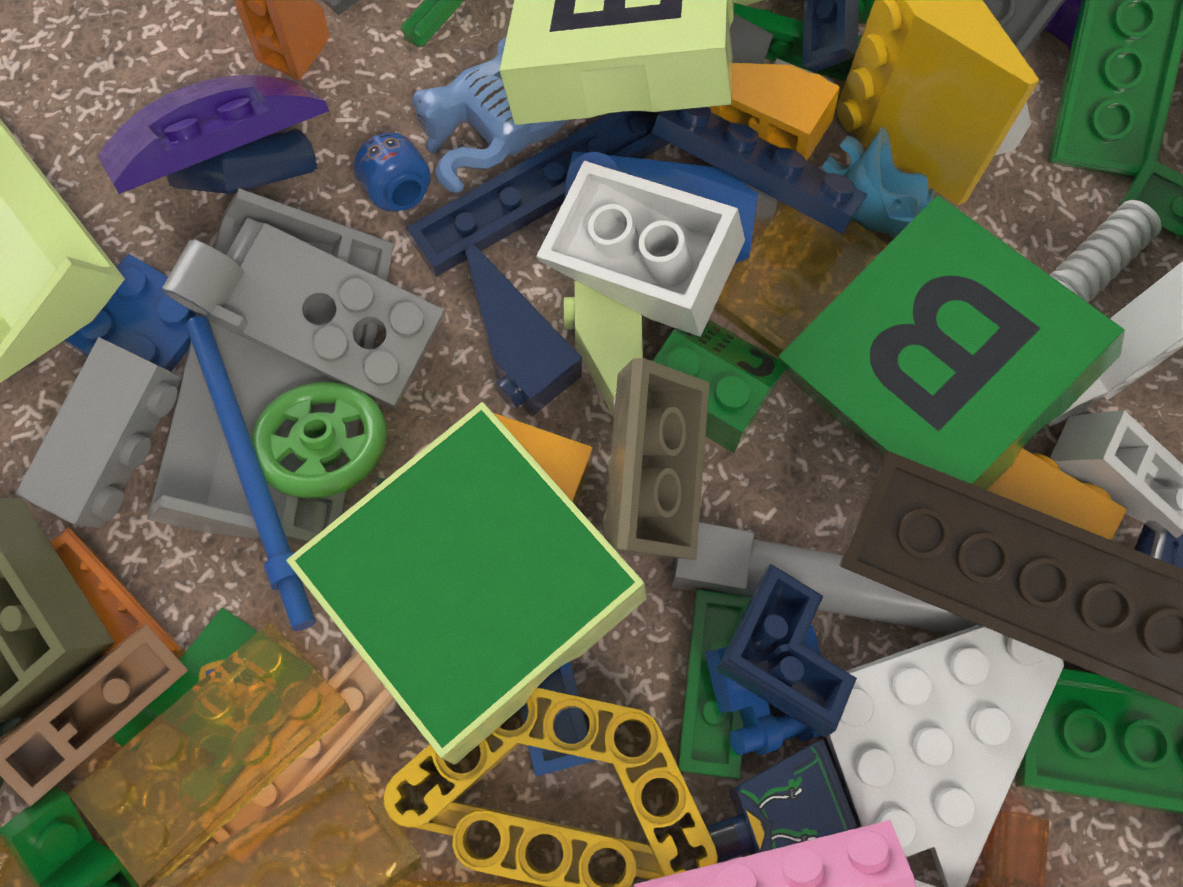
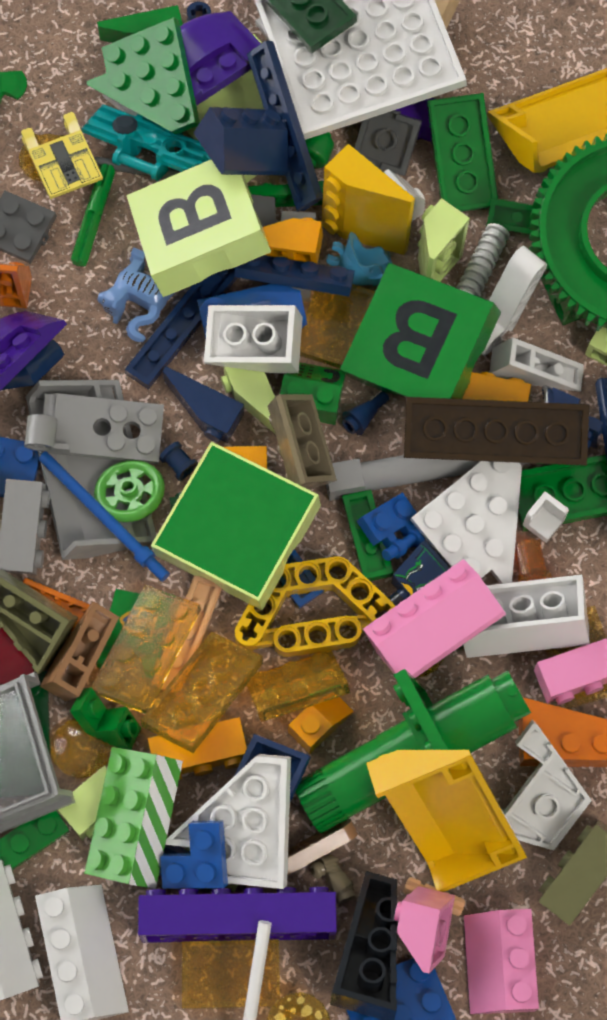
camera: 20 degrees left, 0 degrees up
blue head [353,132,431,212] -> none
dark blue brick [716,564,857,737] -> none
none -> dark blue bush [159,441,198,481]
none -> dark blue cone [342,391,389,435]
none -> yellowish green slope [417,198,470,282]
none -> white panel [523,492,569,543]

